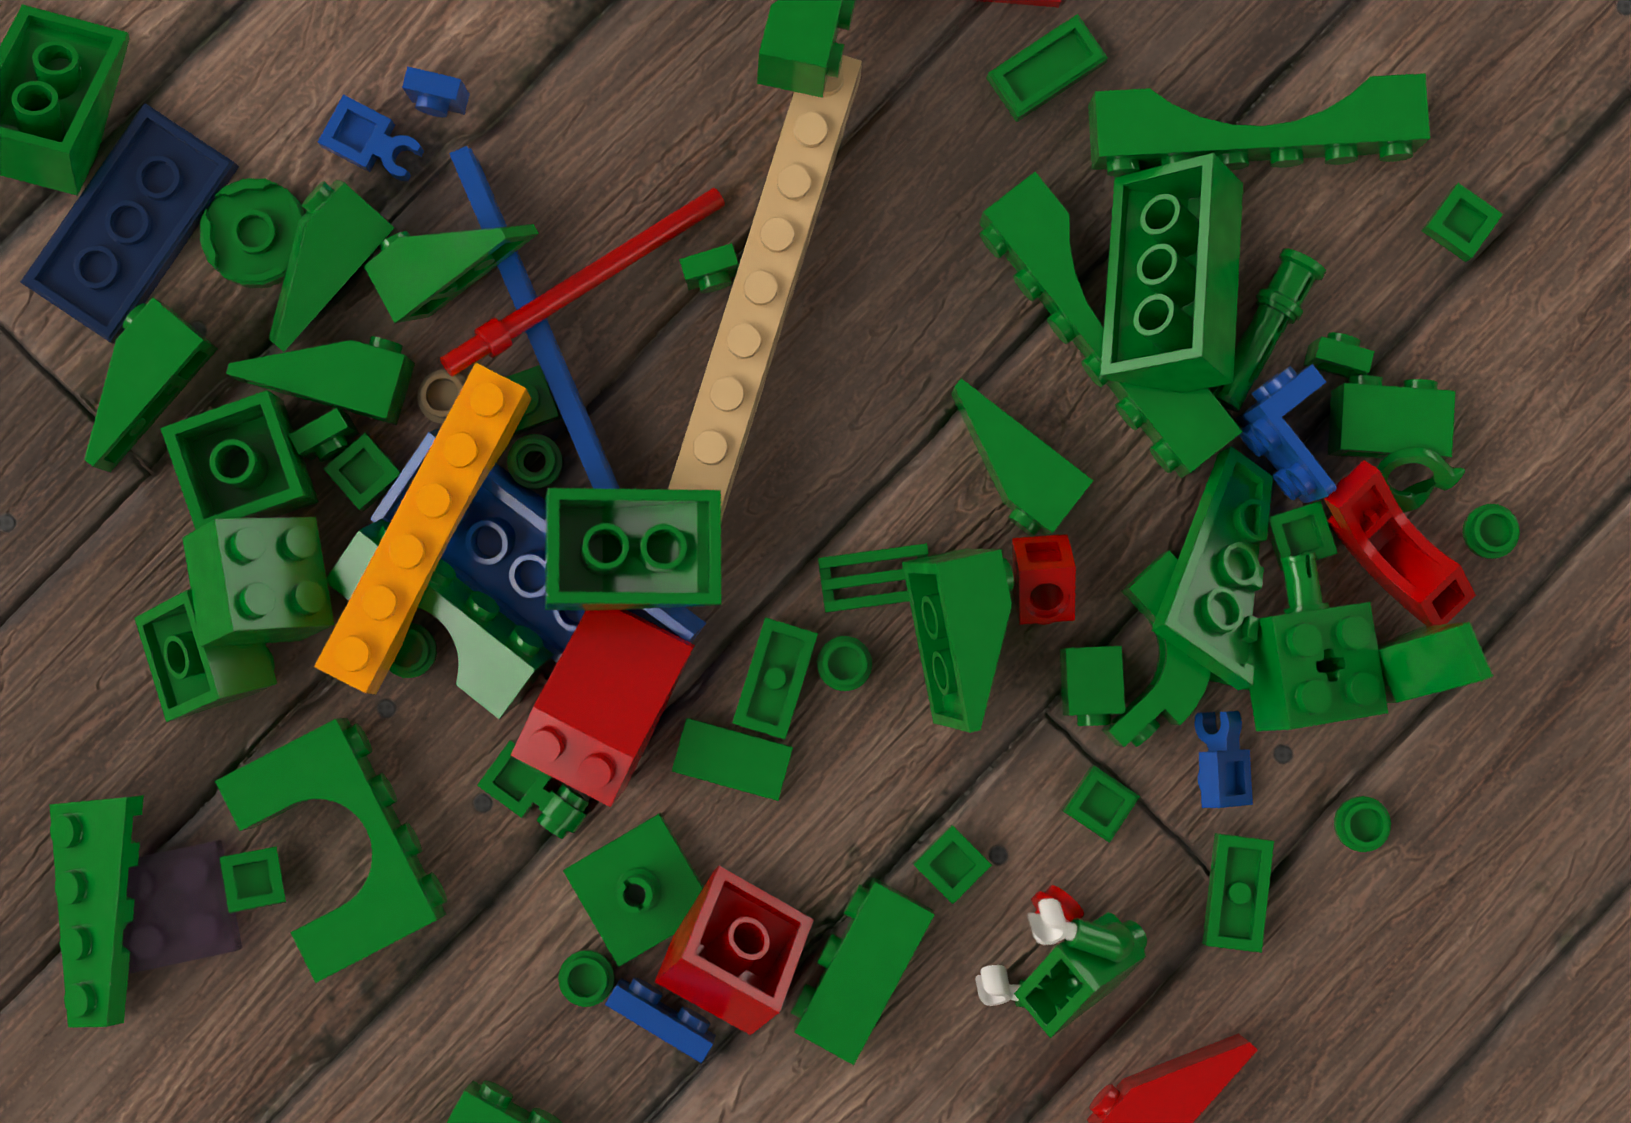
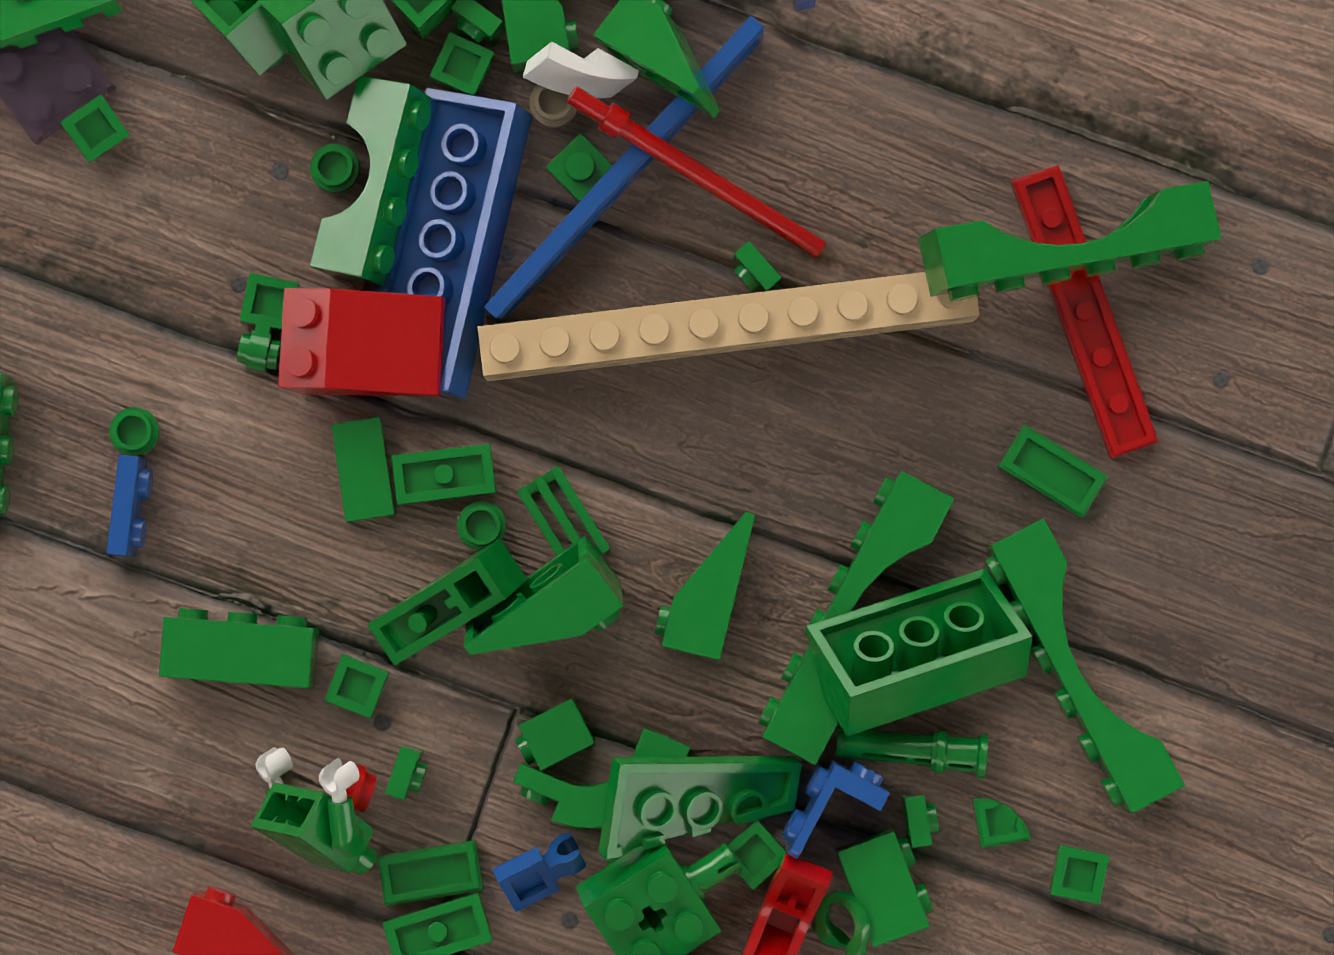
camera: 70 degrees right, 0 degrees up
green arch [215,718,447,983] -> none
light orange arch [314,362,532,695] -> none
green plate [507,434,563,489] -> none
green slope [545,488,721,611] -> none
green tile [563,813,703,967] -> none
red slope [654,866,814,1036] -> none
red brick [1012,534,1076,625] -> none
green tile [1061,765,1140,843] -> none
none -> green slope [367,538,527,666]
none -> green tile [377,839,484,906]
none -> green plate [385,744,428,800]
none -> white slope [523,42,639,98]
none -> green tile [971,797,1031,848]

